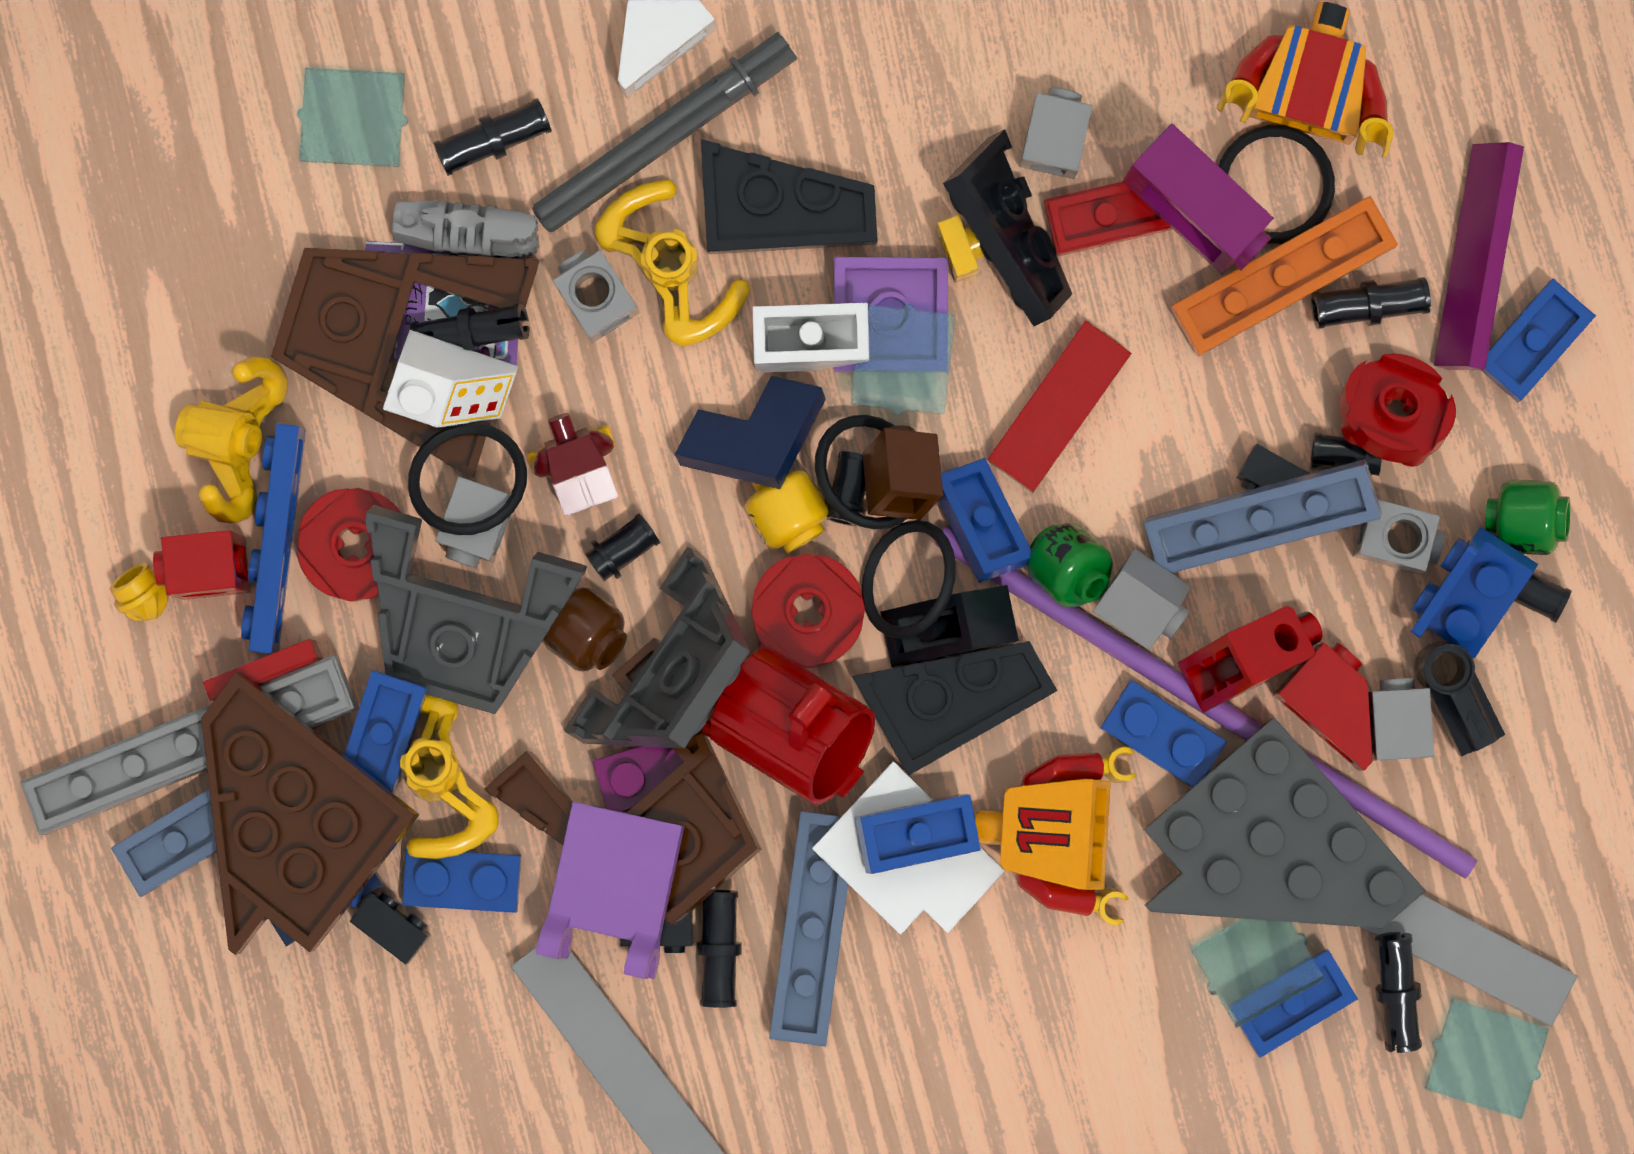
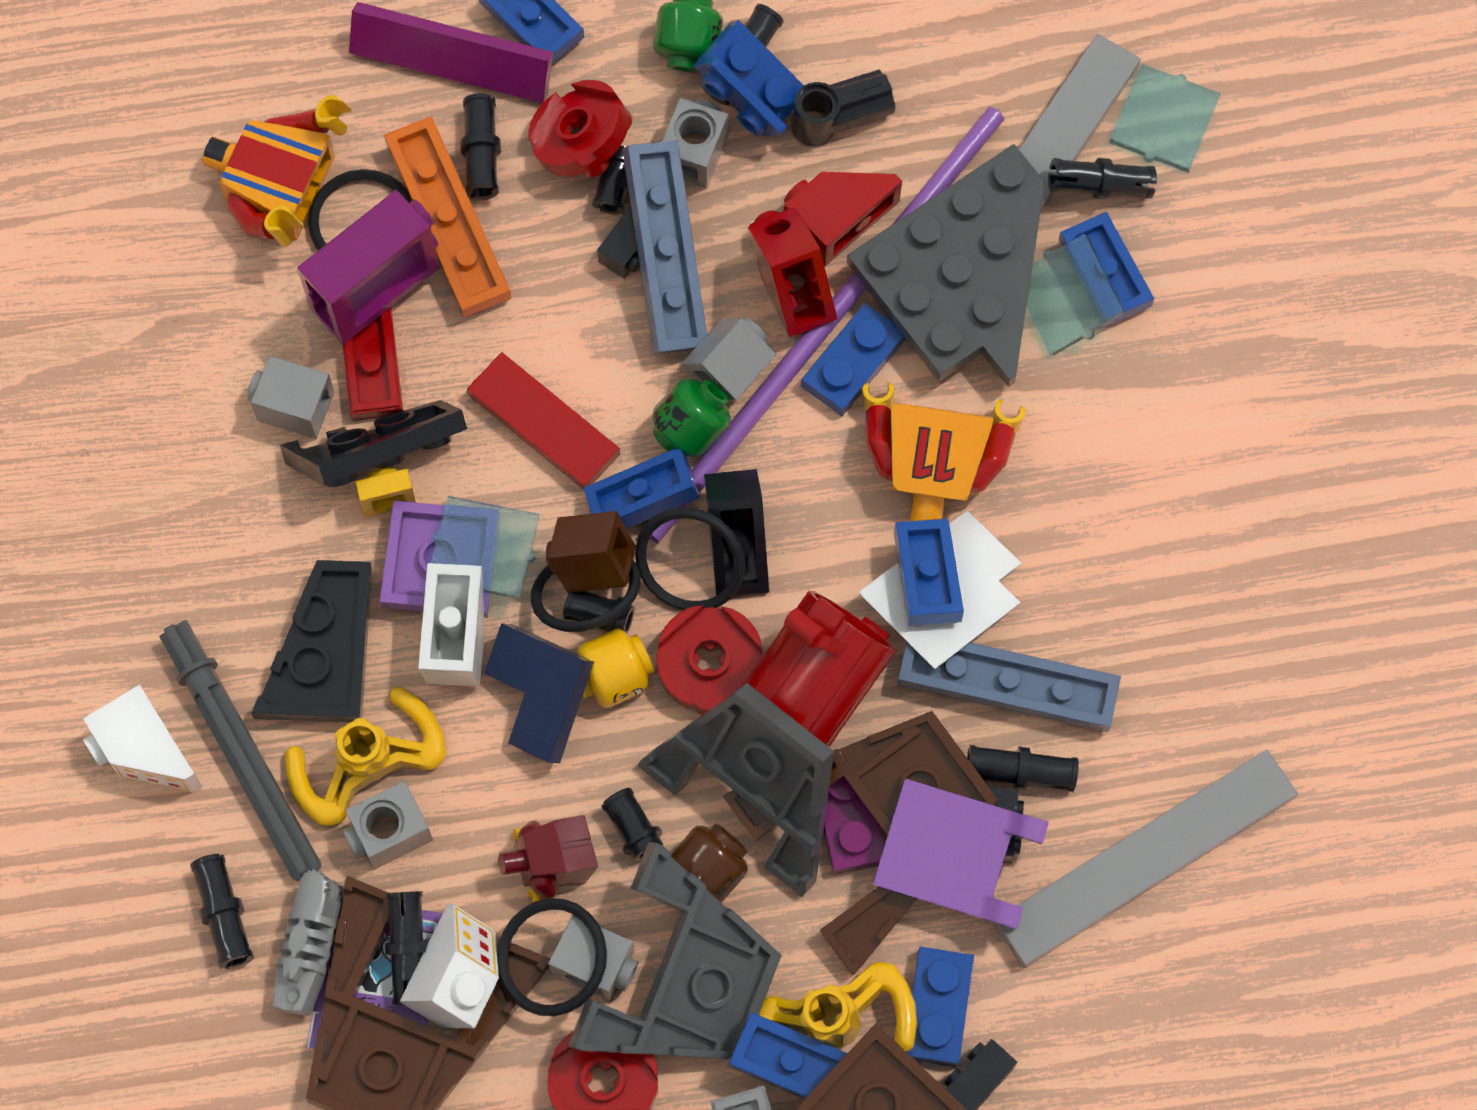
camera: 85 degrees left, 15 degrees down
clear light blue piece [297,68,408,167] -> none
black wing [852,641,1058,776] -> none
light grey brick [1368,678,1434,761] -> none

